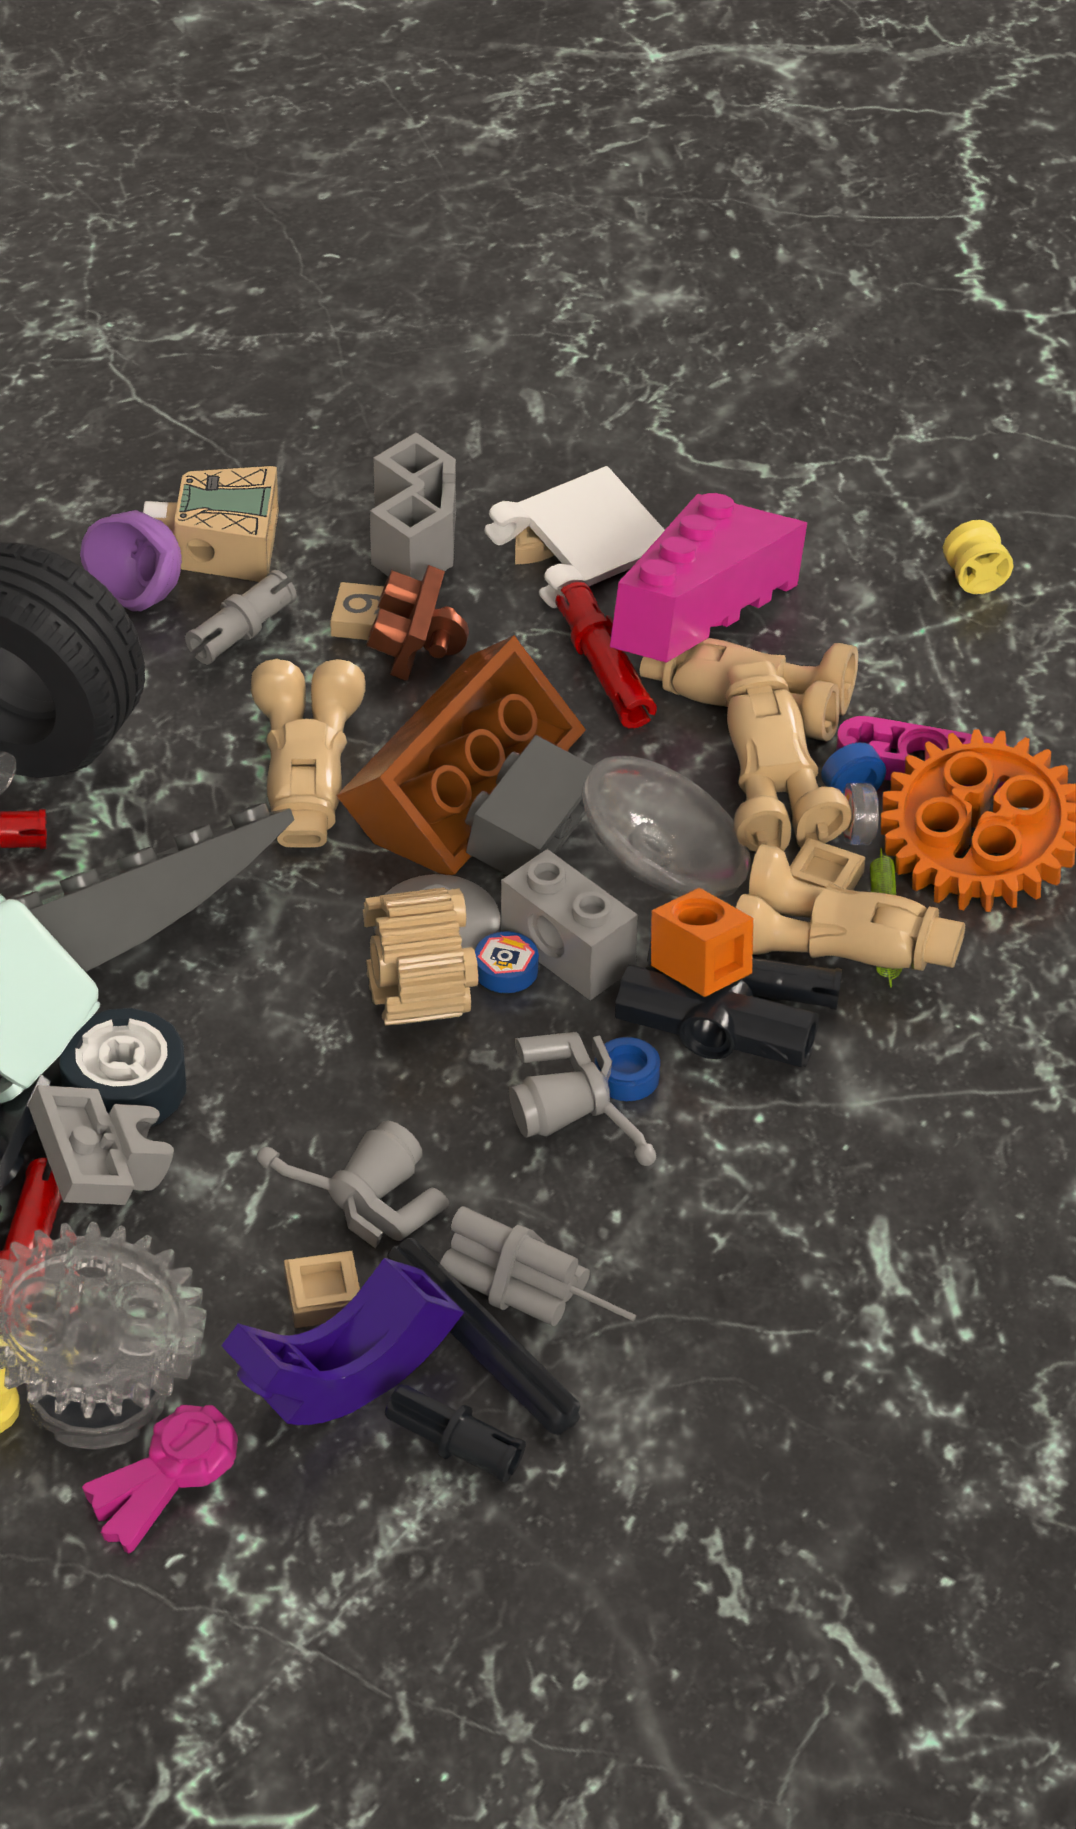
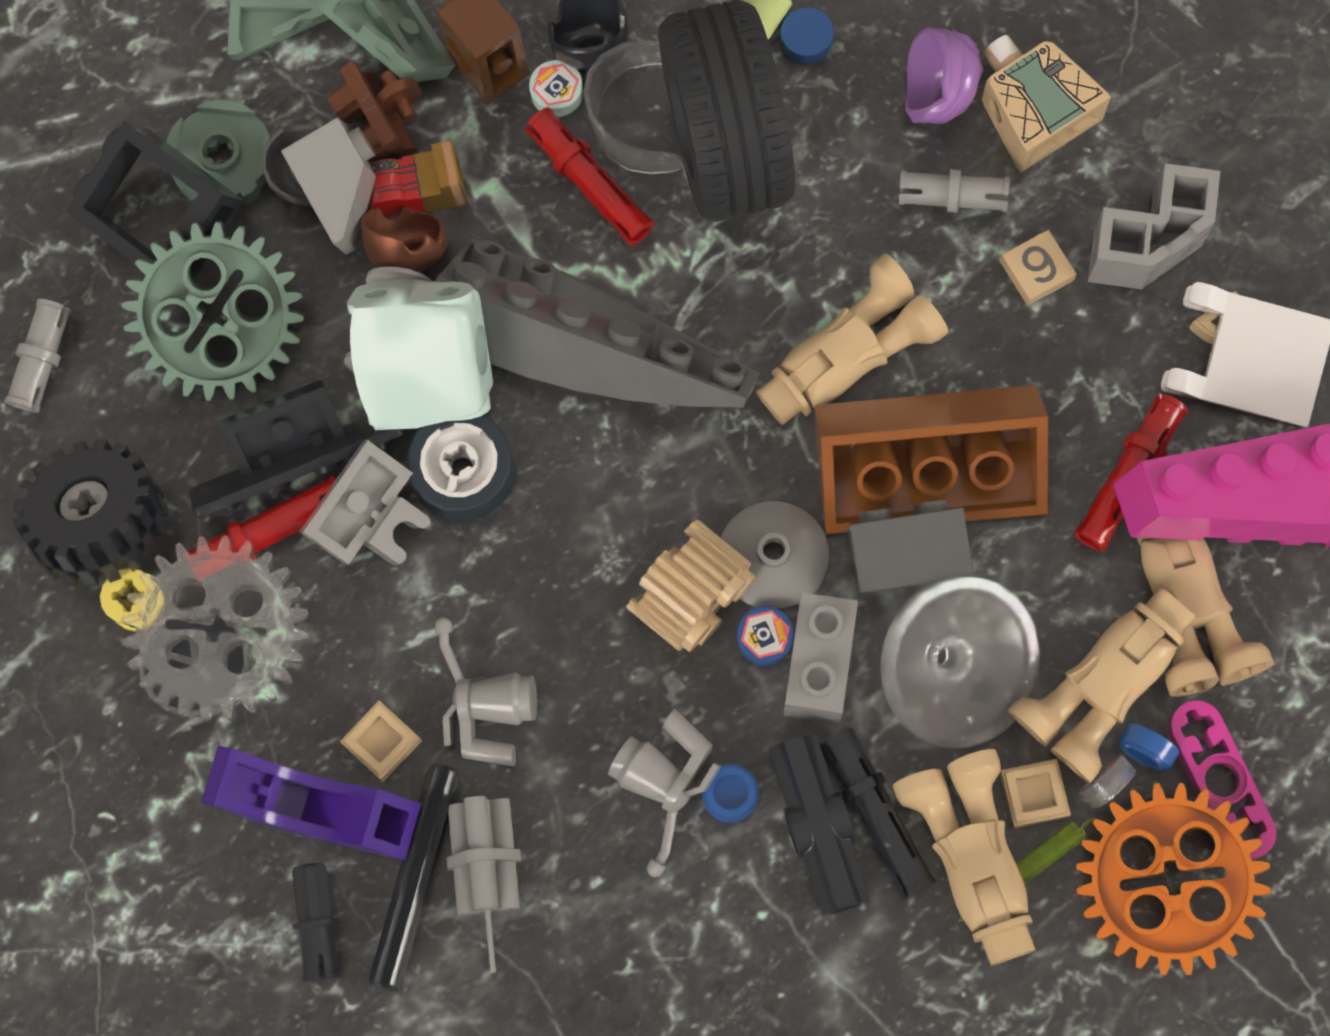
camera: 60 degrees right, 30 degrees up
dark pink piece [82,1405,238,1554] -> none
copper hips [366,565,469,681] -> none
orange brick [651,888,754,997] -> none

